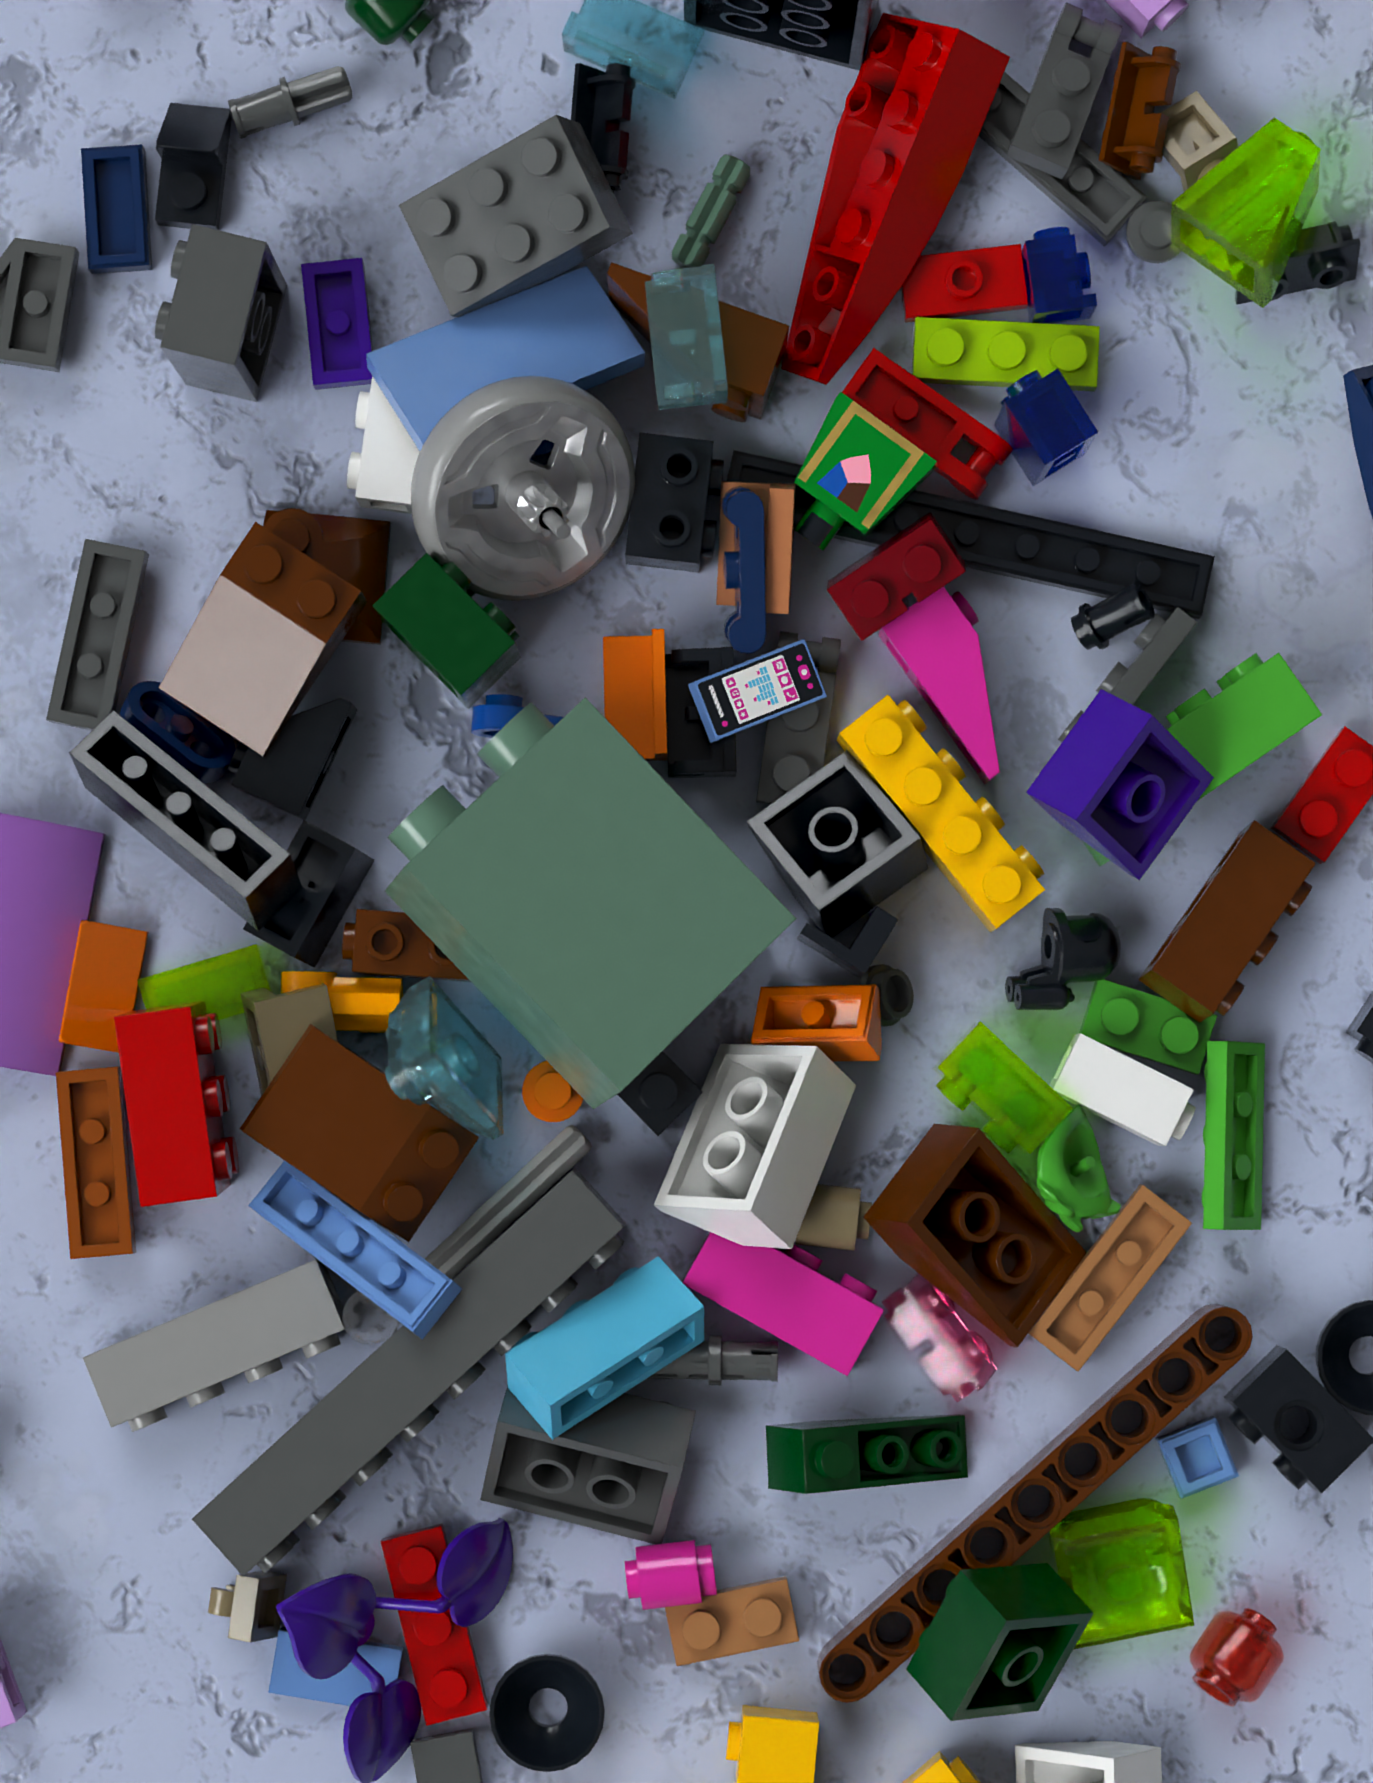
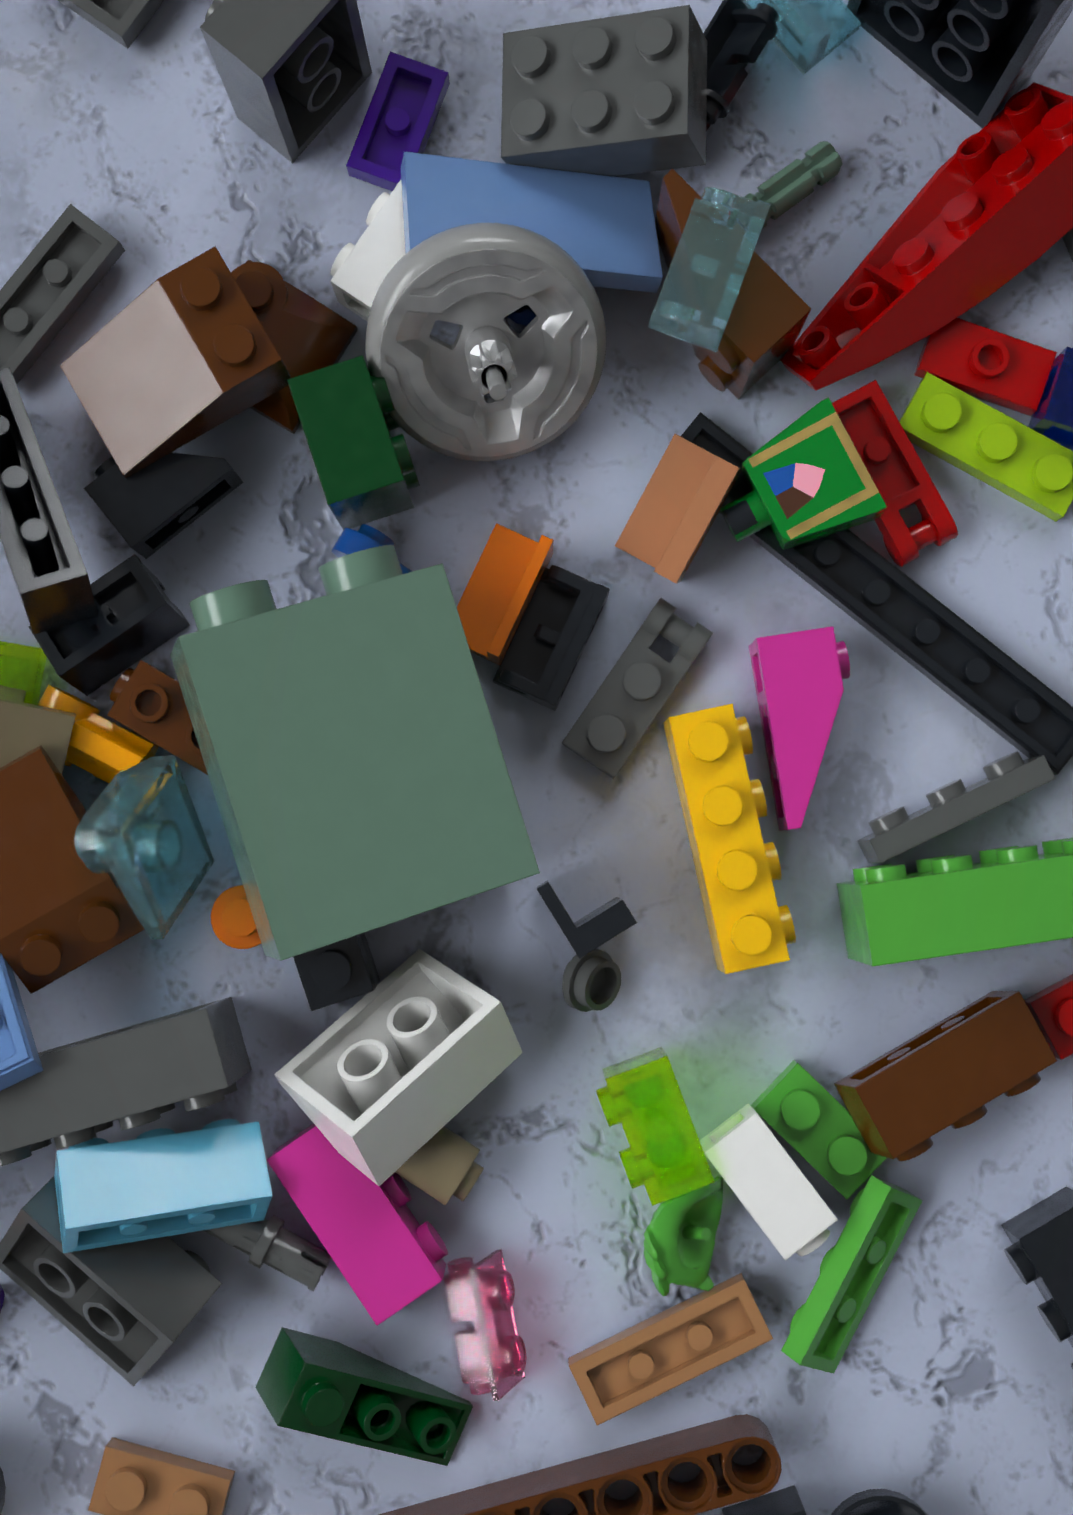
camera: 30 degrees right, 0 degrees up
dark blue plate [120,681,236,783] -> none
light grey axle [425,1125,592,1279] -> none
dark pink brick [624,1540,717,1610] -> none
black brick [625,432,724,573] -> none
tile [688,639,827,743] -> none
dark blue plate [721,486,766,654] -> none
black slope [747,750,928,938] -> none
orange slope [751,984,882,1062] -> none
dark red piece [827,512,966,641] -> none
reddish brown slope [863,1124,1087,1348] -> none
clear blue brick [994,369,1098,486] -> none
black piece [1005,908,1121,1010] -> none
dark purple slope [1026,689,1214,880] -> none
black pin [1071,582,1155,650] -> none

